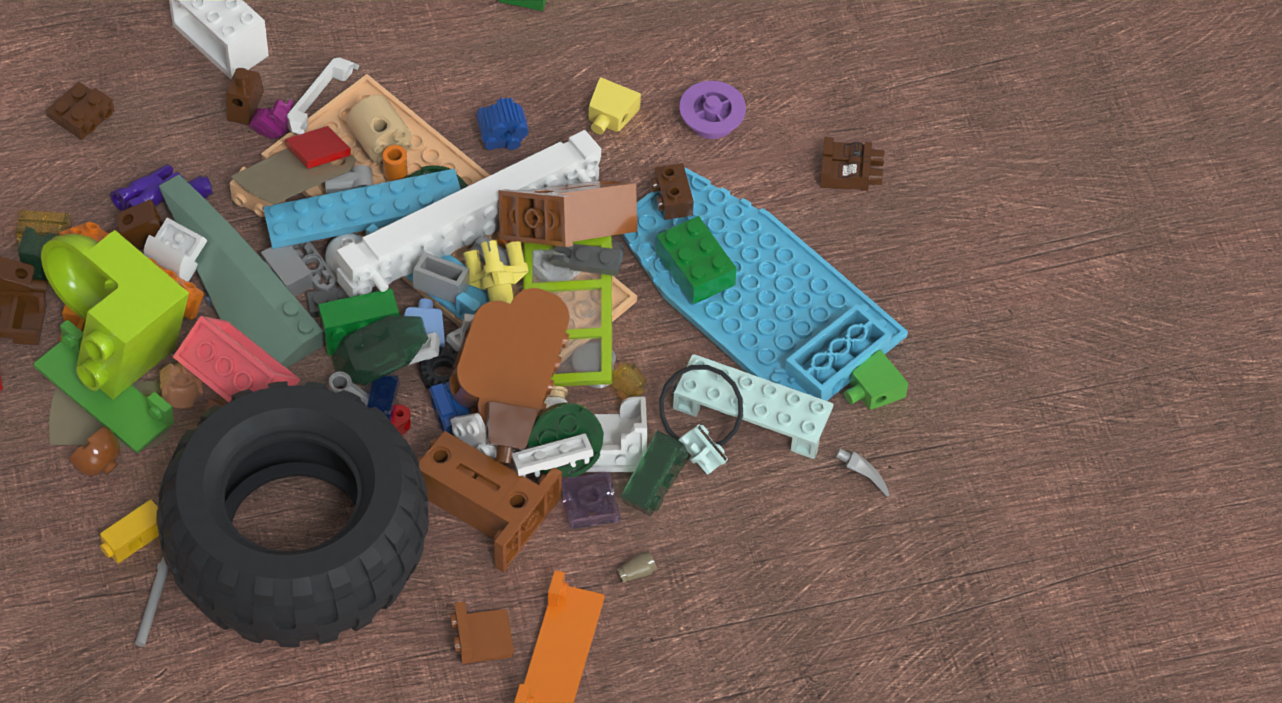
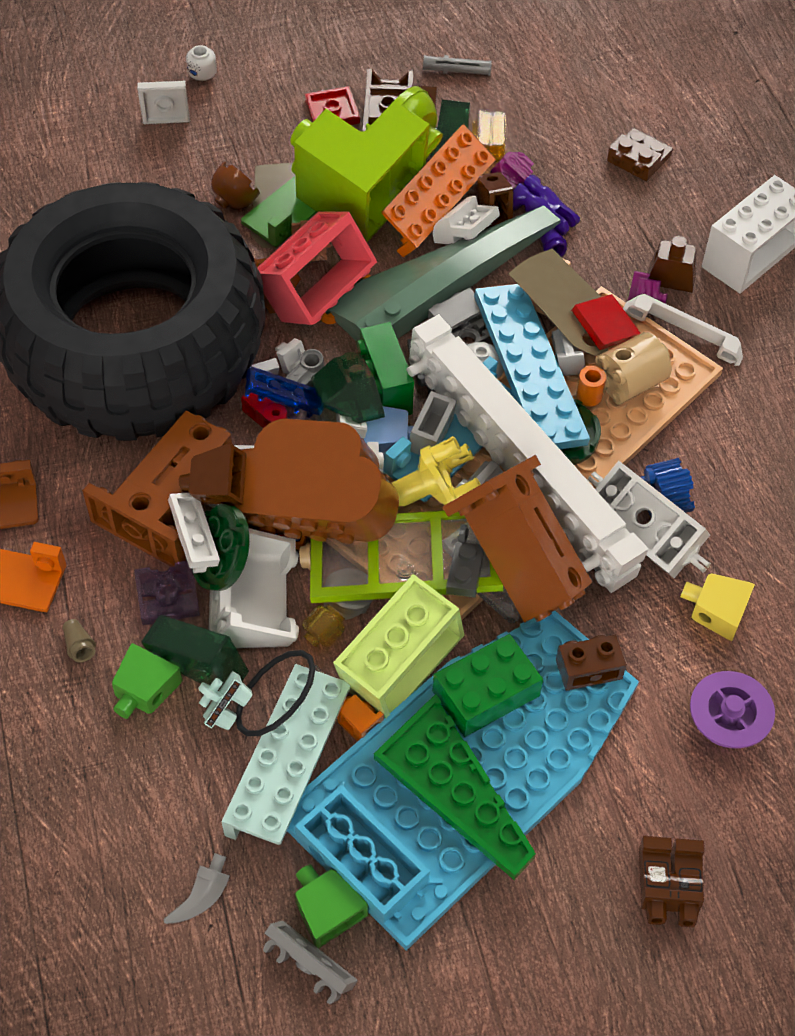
camera: 90 degrees right, 0 degrees up
none -> bright green torso [112,643,182,719]
none -> light grey plate [263,921,358,1004]
none -> yellowish green hose [333,574,465,718]
none -> orange brick [337,694,384,742]
none -> green wing [374,694,536,880]
none -> magenta hair [490,152,534,189]
none -> white brick [588,461,711,578]

